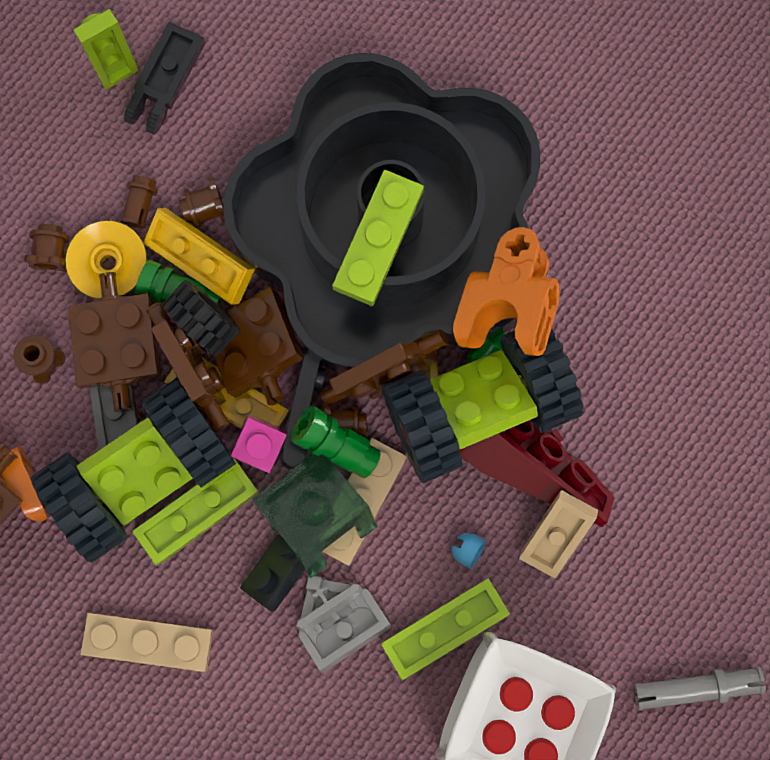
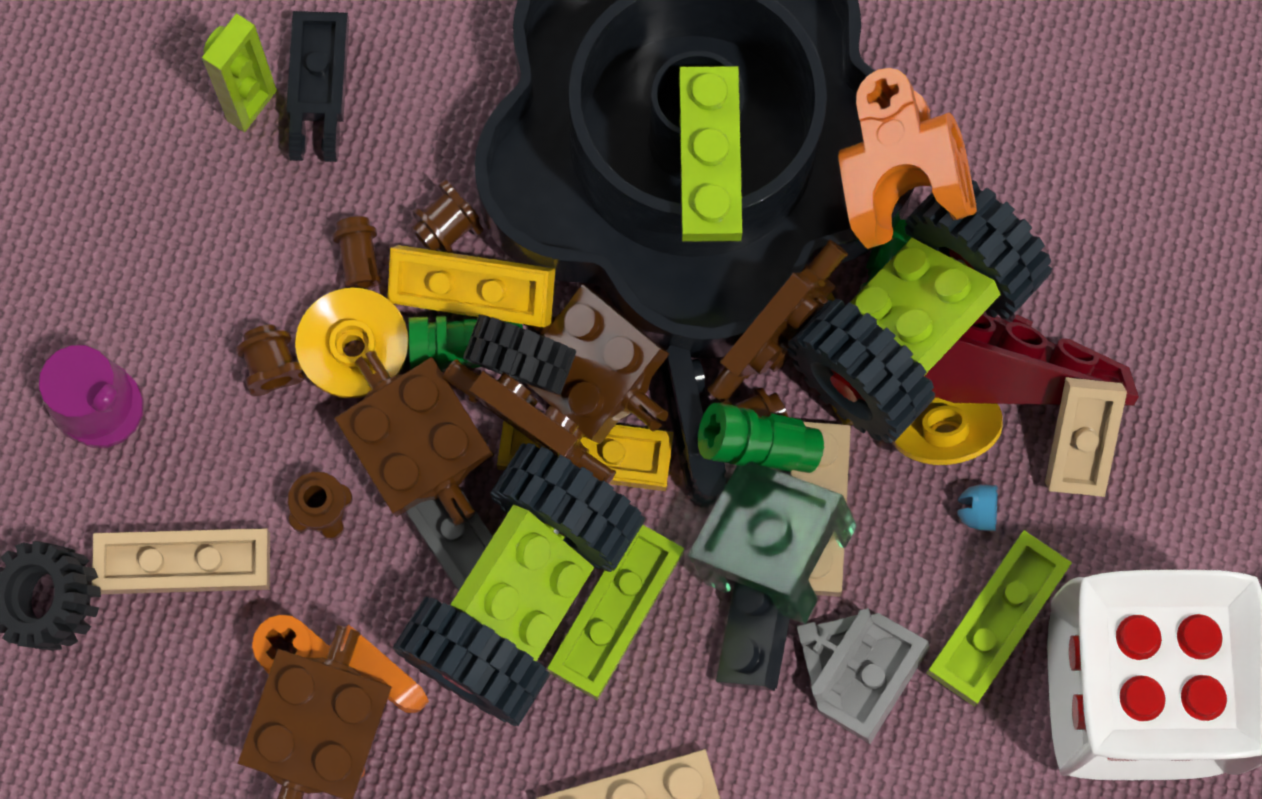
camera: 25 degrees left, 5 degrees down
dark pink brick [231,414,287,473] -> none
none -> yellow dish [892,398,1003,465]

